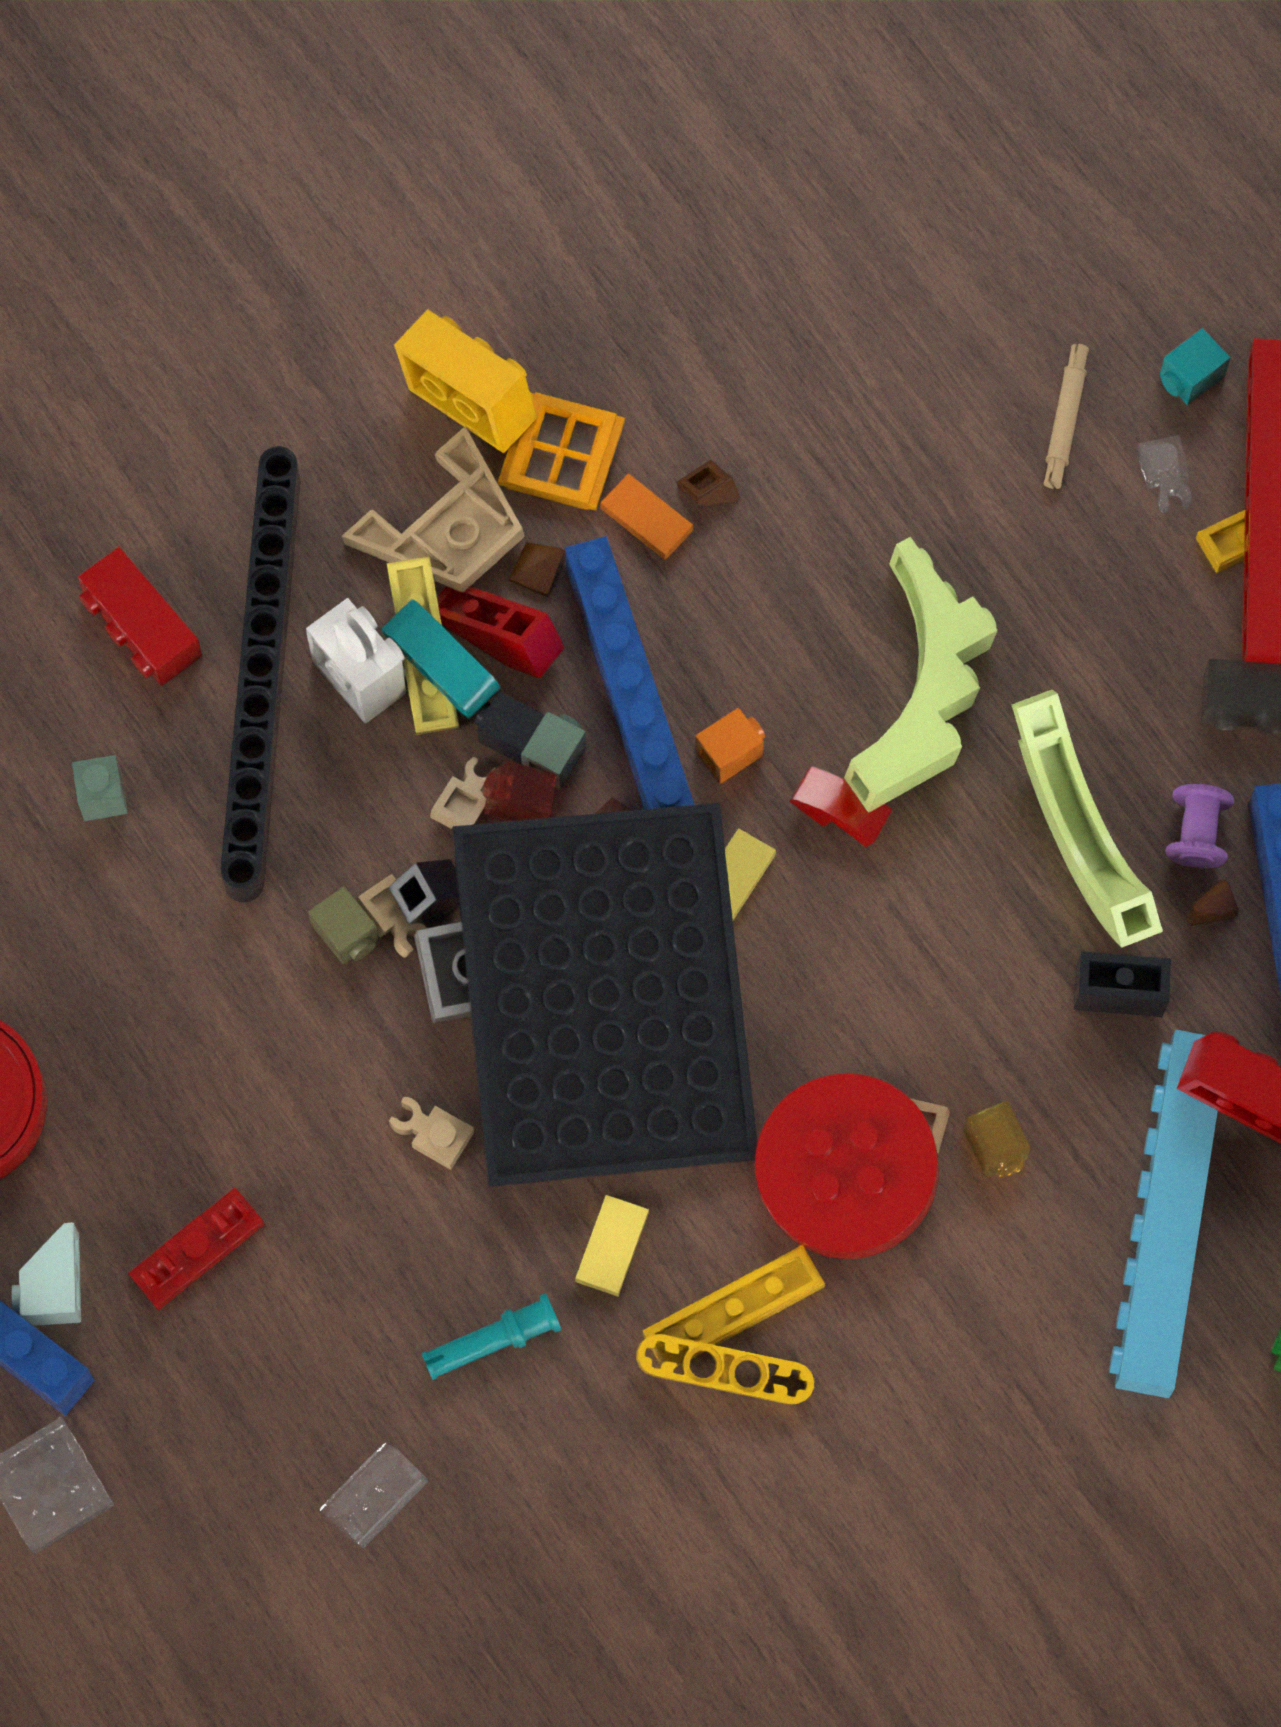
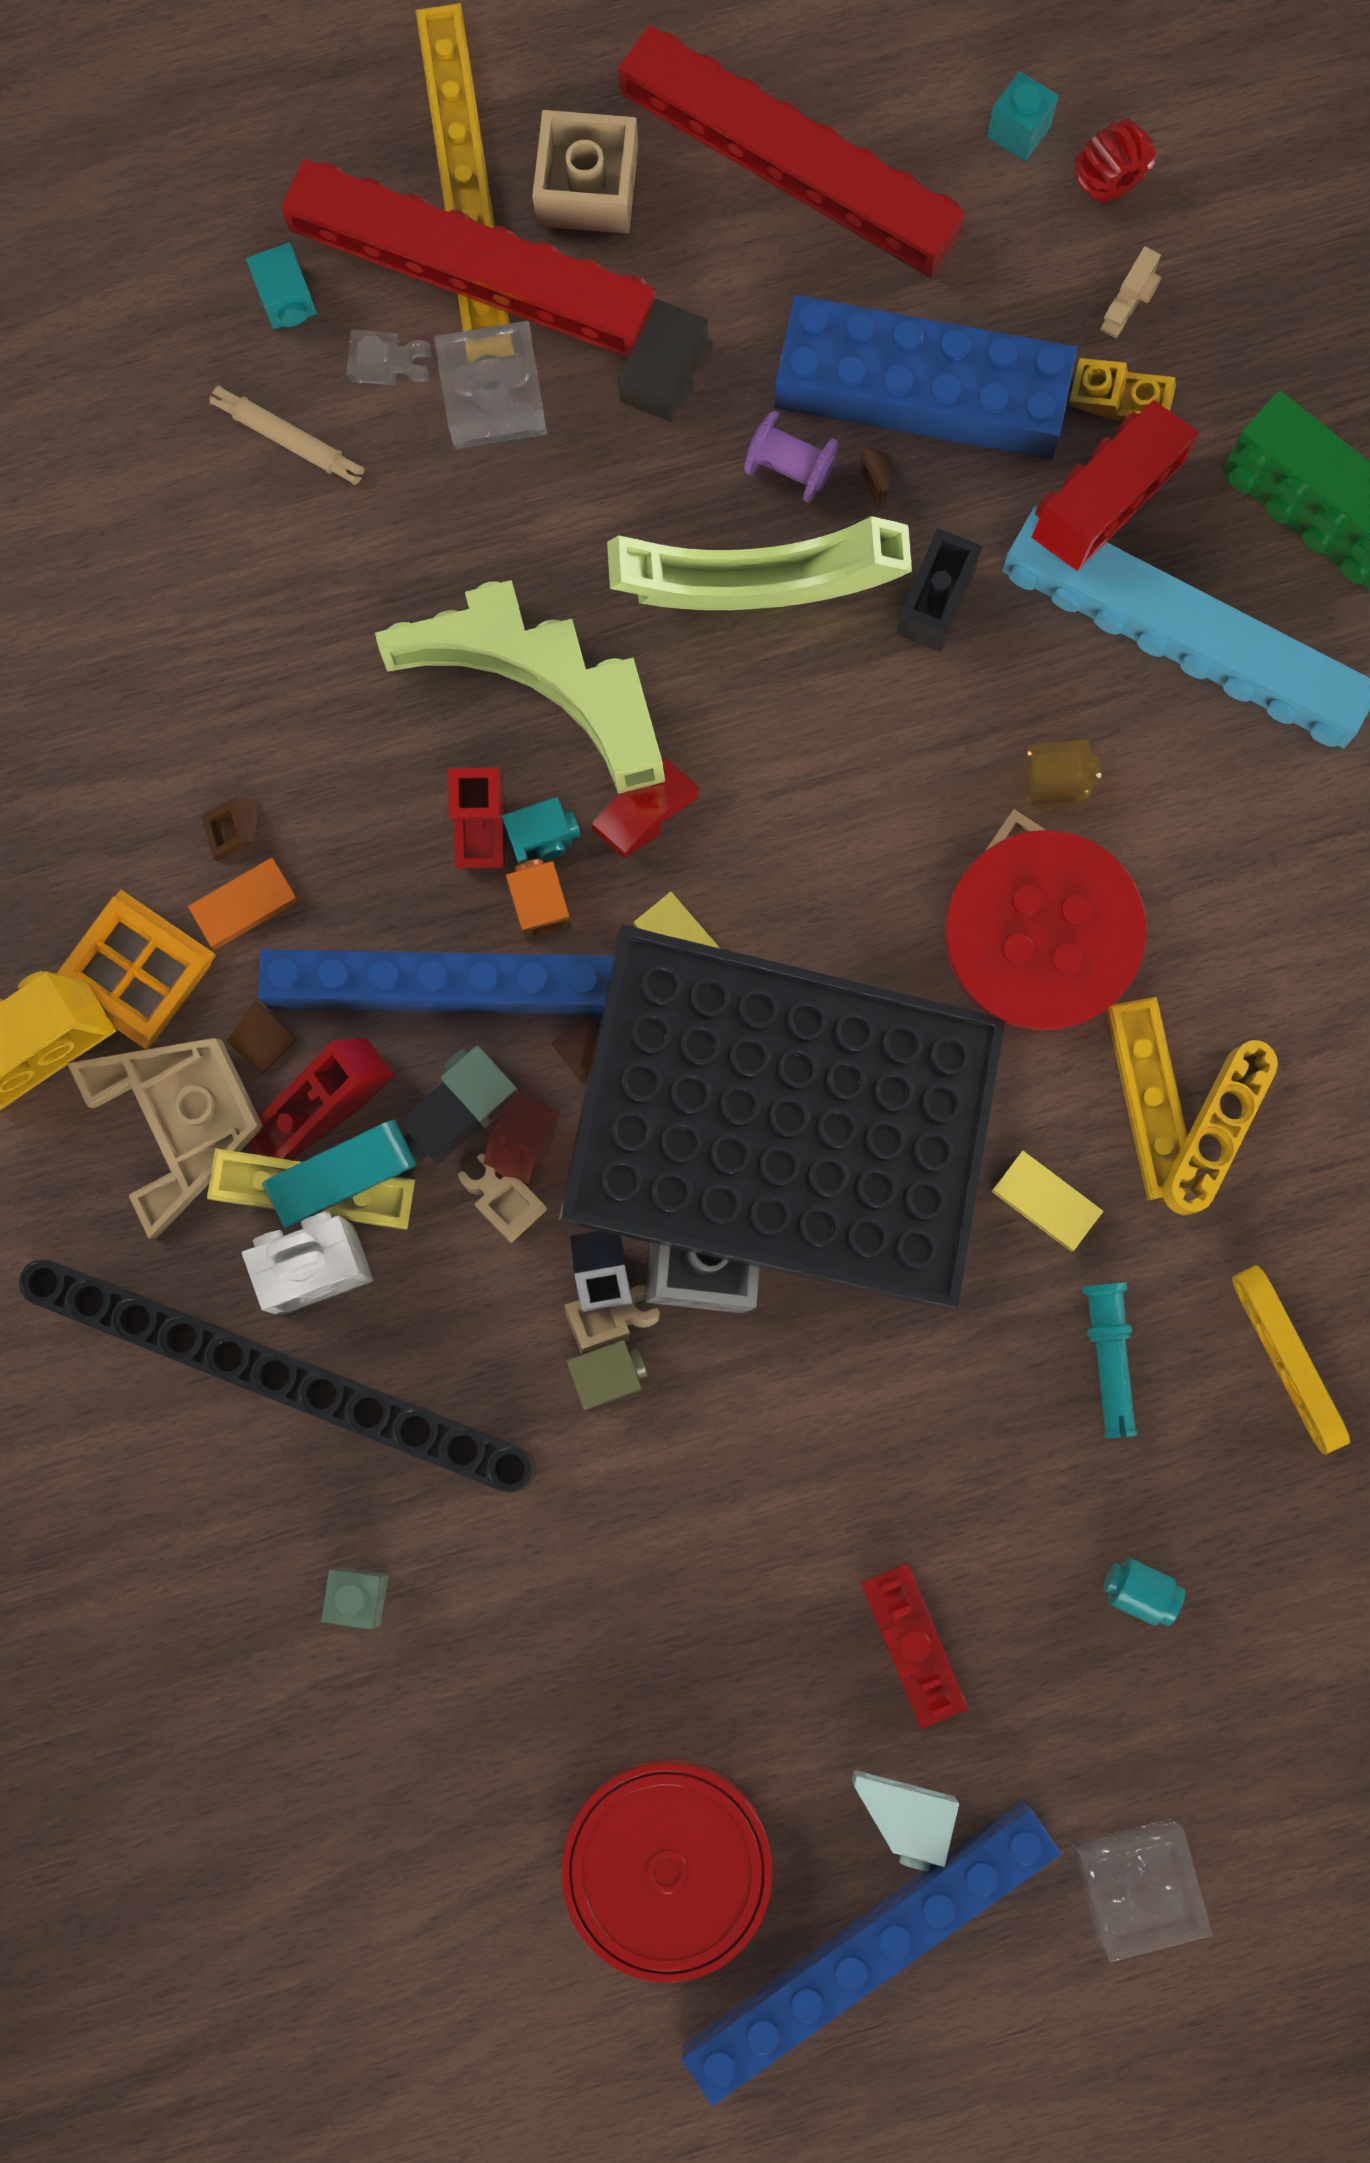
camera: 65 degrees left, 10 degrees up
red brick [78,547,203,686] -> none
clear brick [319,1443,428,1549] -> none
tan plate [389,1097,474,1170] -> none
none -> clear brick [434,321,547,450]
none -> red brick [448,767,506,868]
none -> teal brick [502,796,581,864]
none -> teal brick [1103,1557,1185,1626]
none -> yellow beam [1232,1265,1350,1455]

